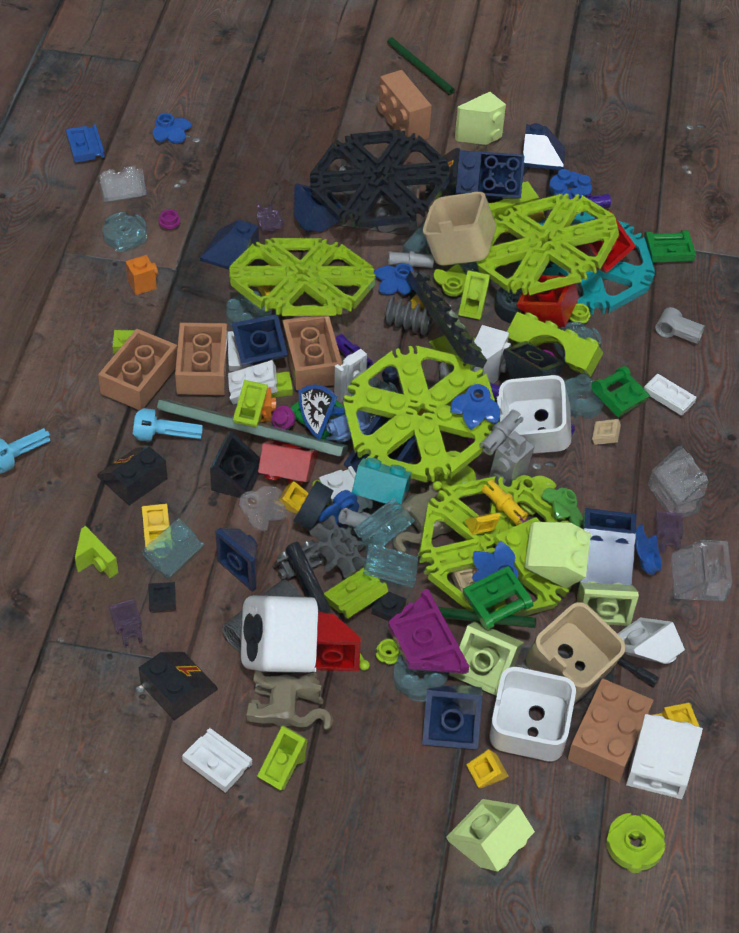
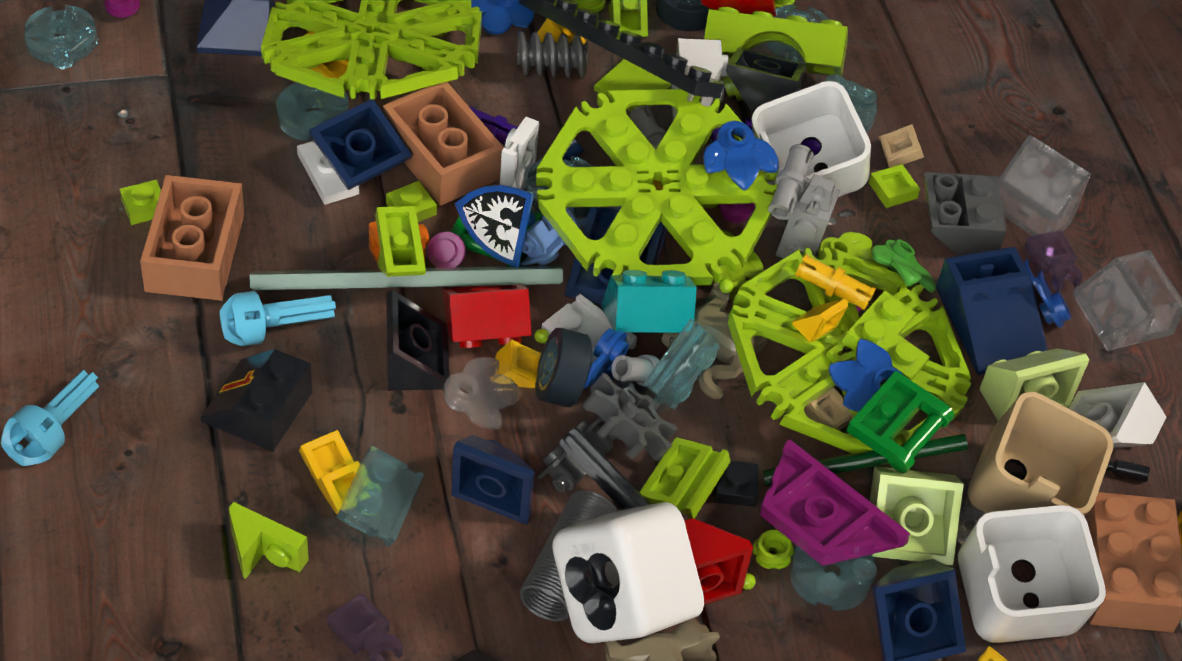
camera: 25 degrees left, 0 degrees up
orange brick [125,255,158,295] -> none
black plate [148,582,176,611] -> none
nougat brick [175,323,228,395] -> none
white plate [228,360,278,405] -> none
clear light blue plate [363,543,418,587] -> none
yellowish green slope [525,522,591,588] -> none
green plate [591,366,650,417] -> none
white plate [644,374,697,416] -> none
none -> lime plate [869,164,920,208]
none -> dark grey slope [924,172,1006,256]

